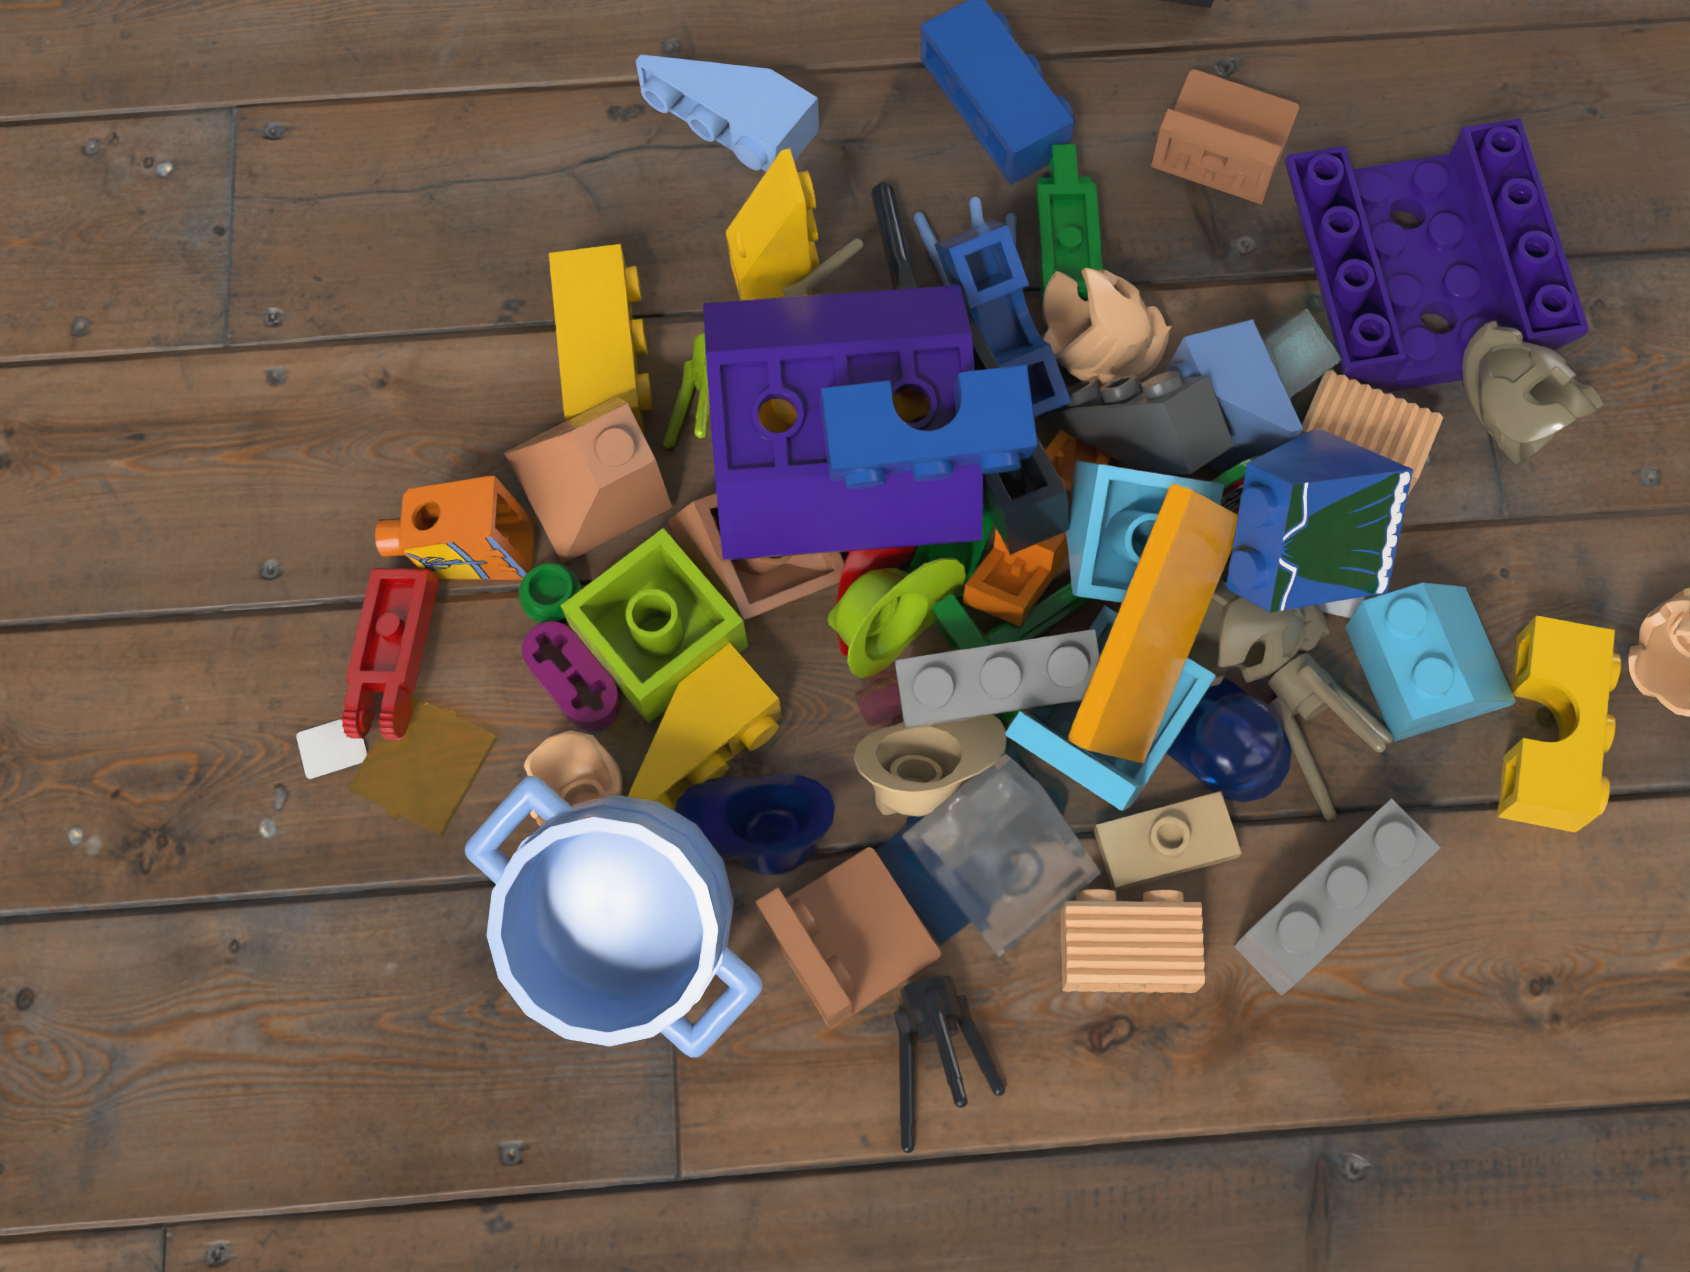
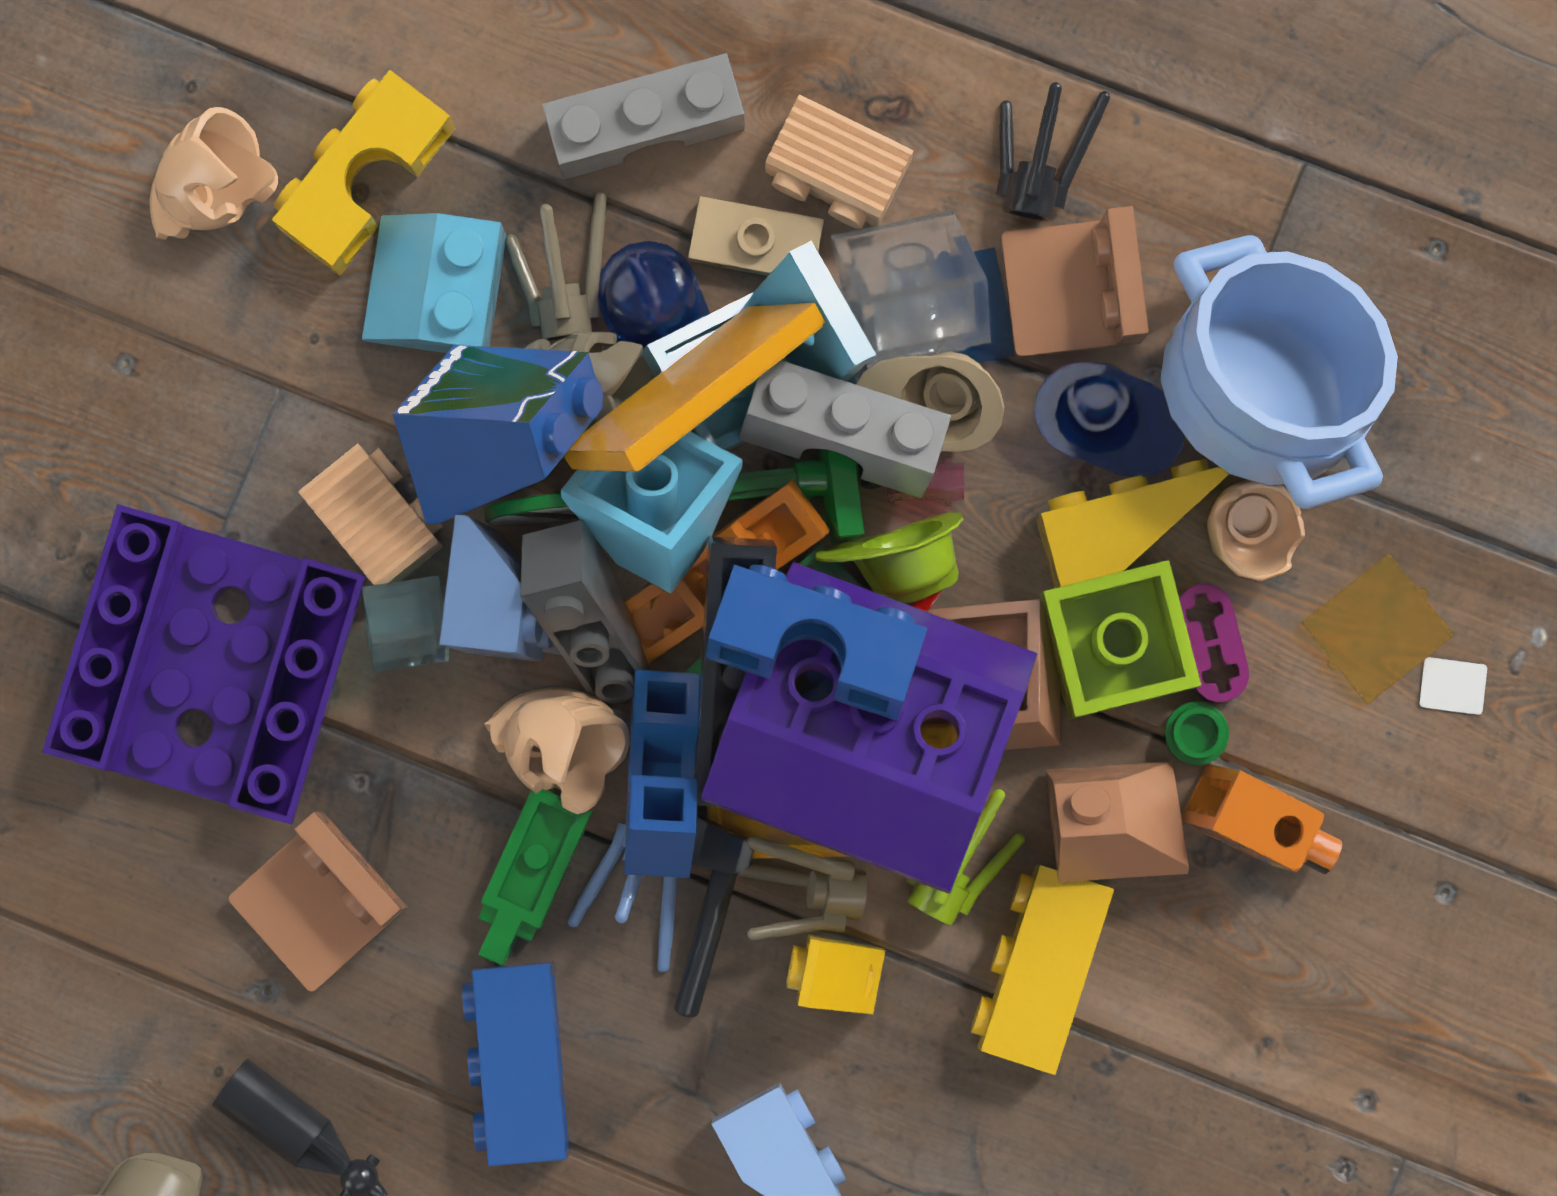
camera: 160 degrees left, 15 degrees up
red hinge [341,568,440,740] -> none
dark tan helmet [1462,320,1603,464] -> none

